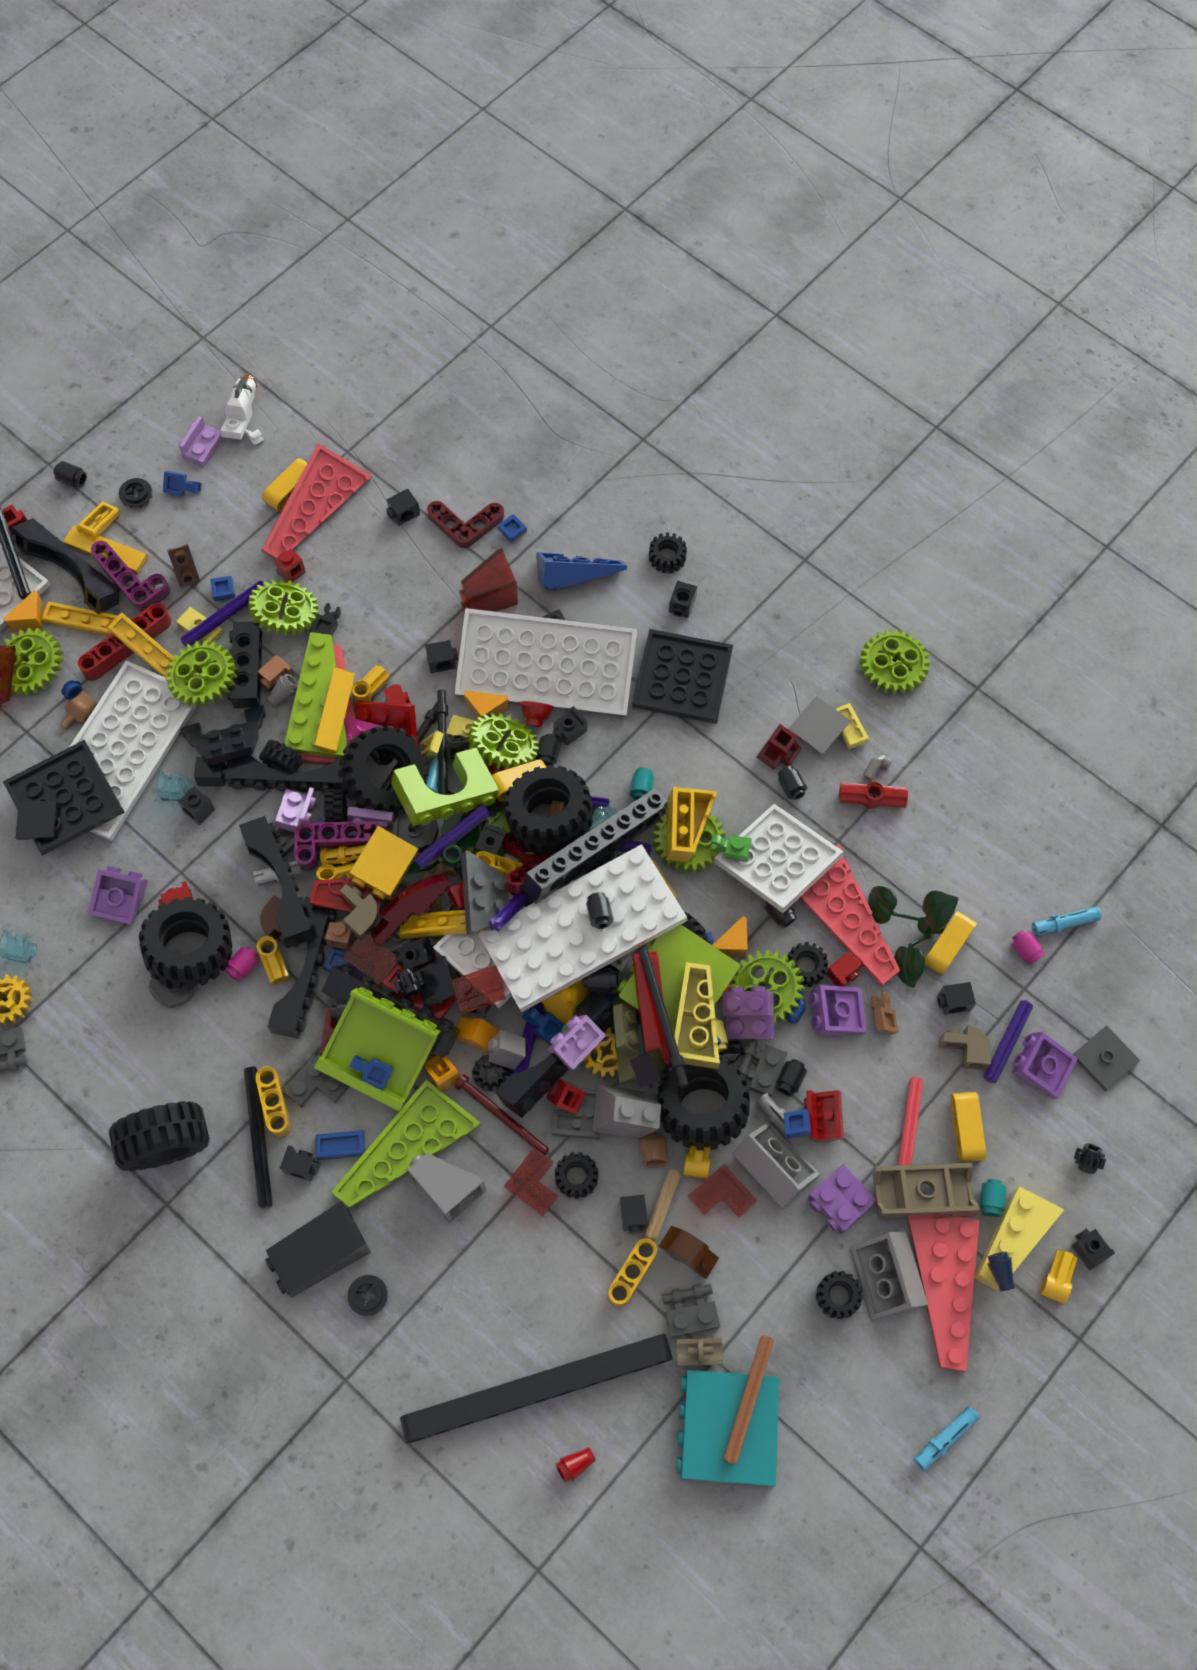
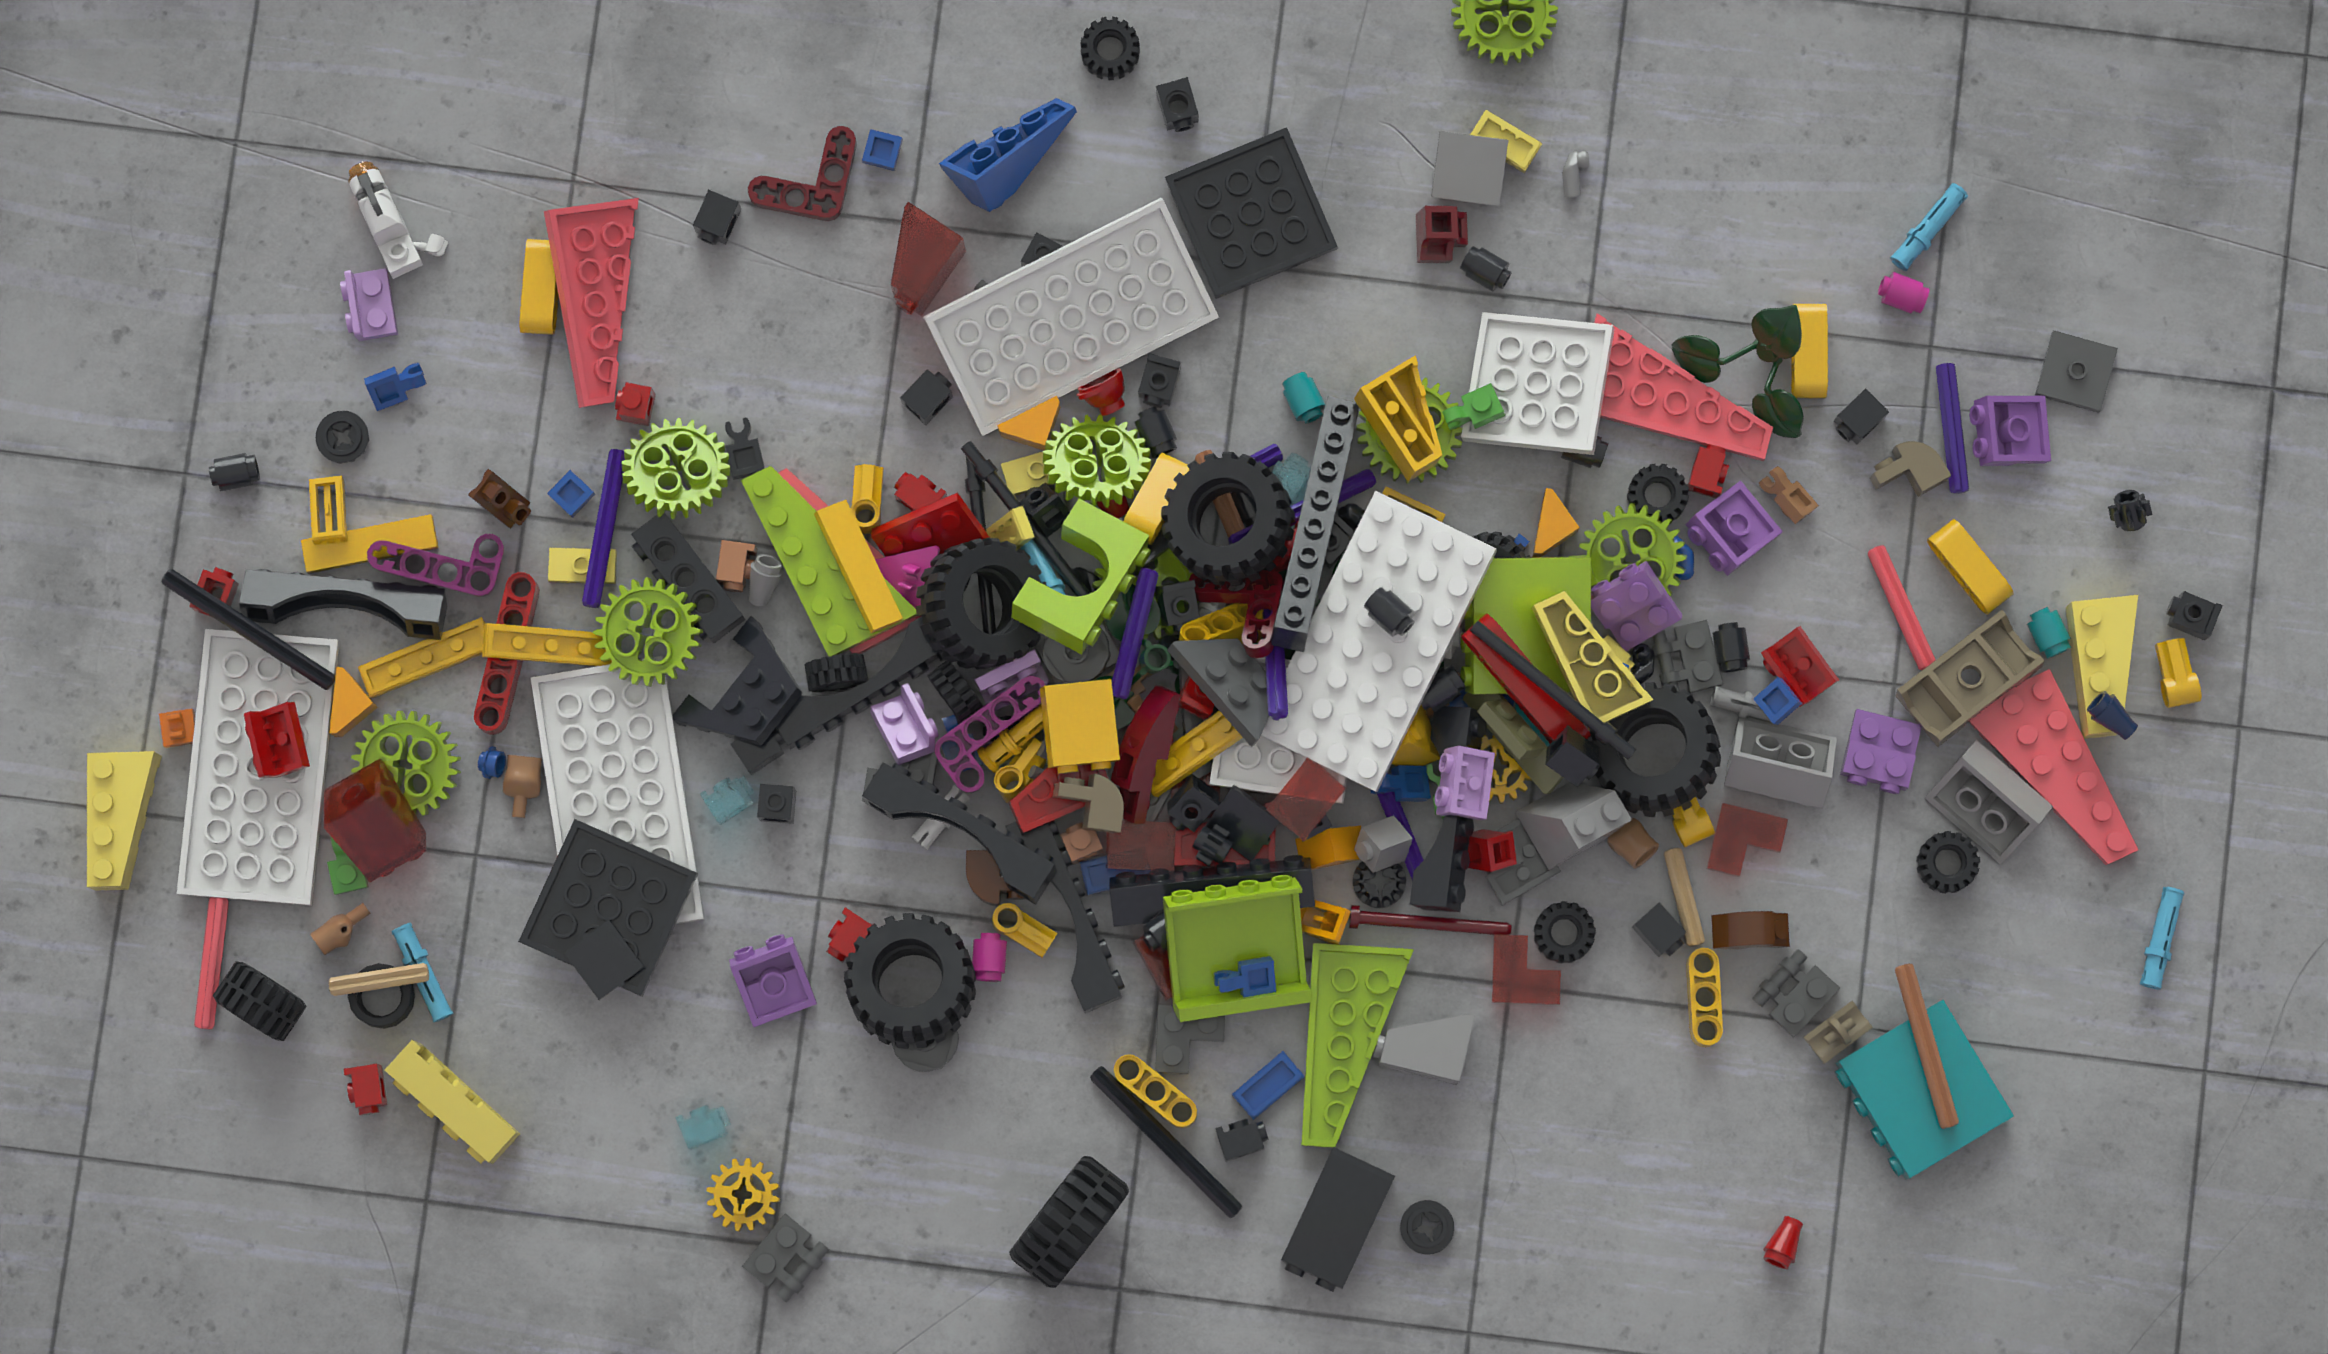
camera: 30 degrees left, 15 degrees up
black beam [400,1334,673,1444] -> none
red piece [839,782,908,809] -> none

